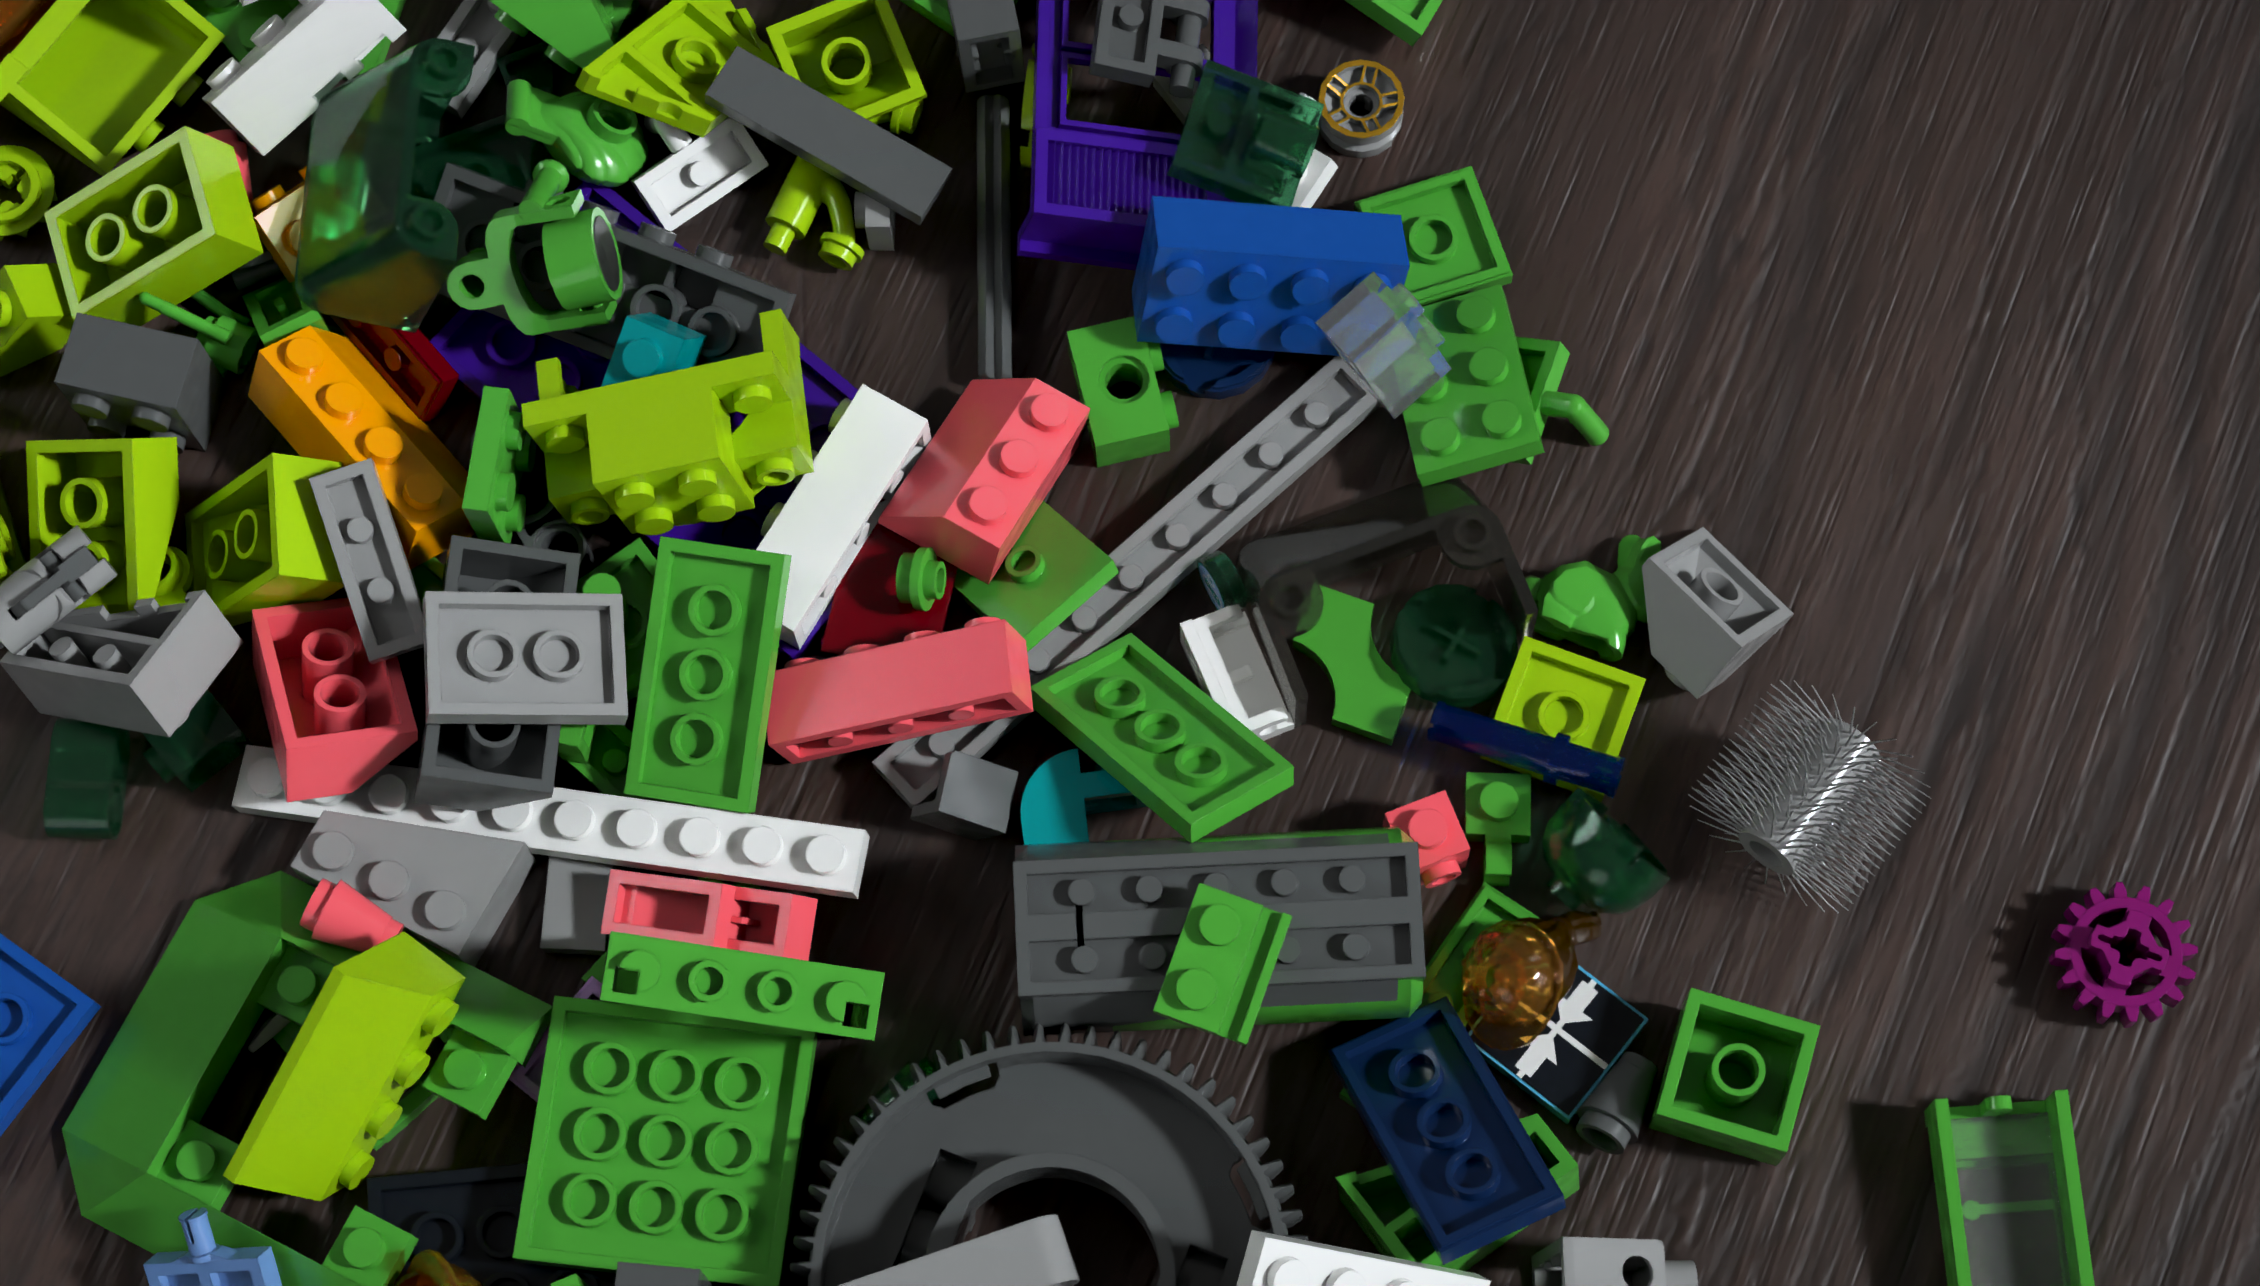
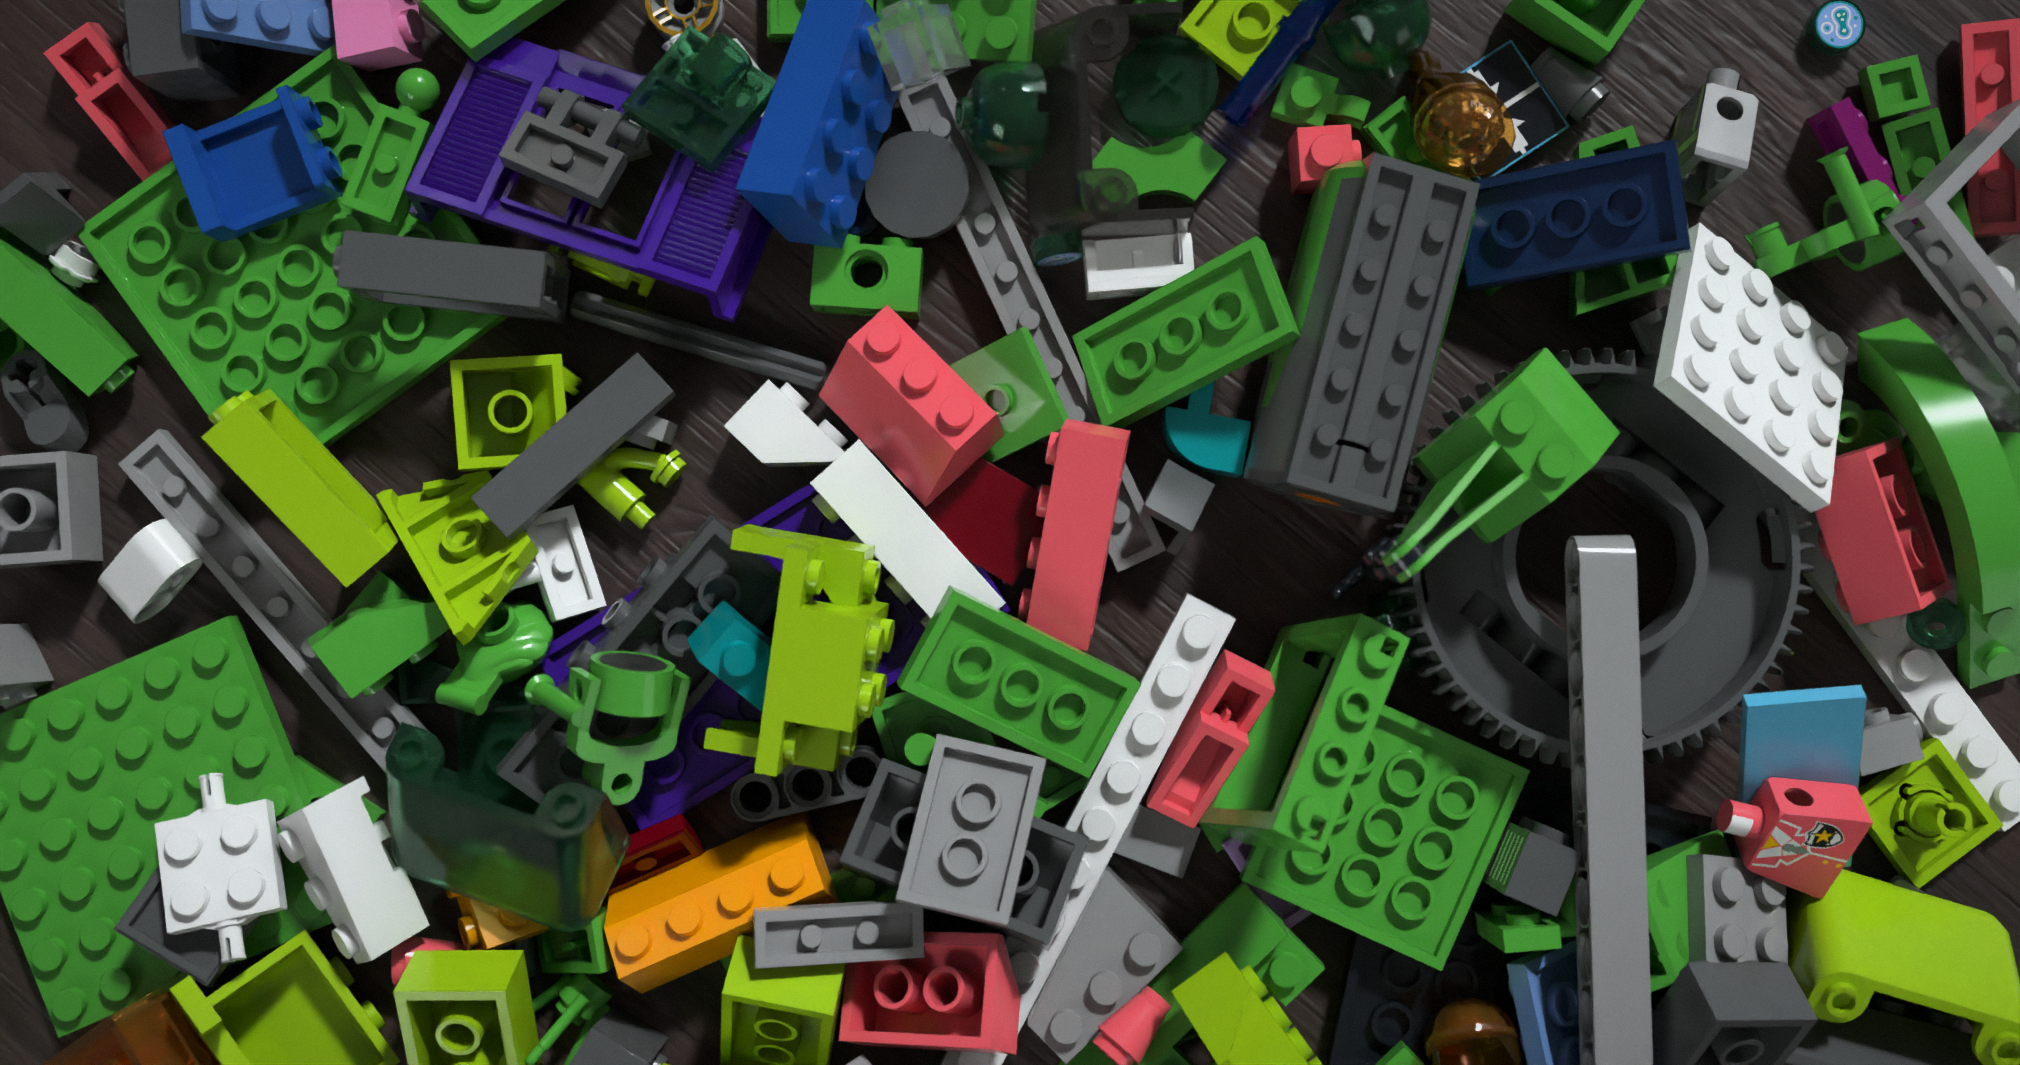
camera: 75 degrees left, 15 degrees up
bright green plate [462,386,537,543] -> none
bright green plate [896,547,946,612] -> none
bright green plate [1153,883,1292,1047] -> none
none -> white slope [724,379,848,467]
none -> dark grey tile [865,131,971,239]
none -> clear green cylinder [955,61,1048,170]
none -> bright green slope [1332,347,1620,599]

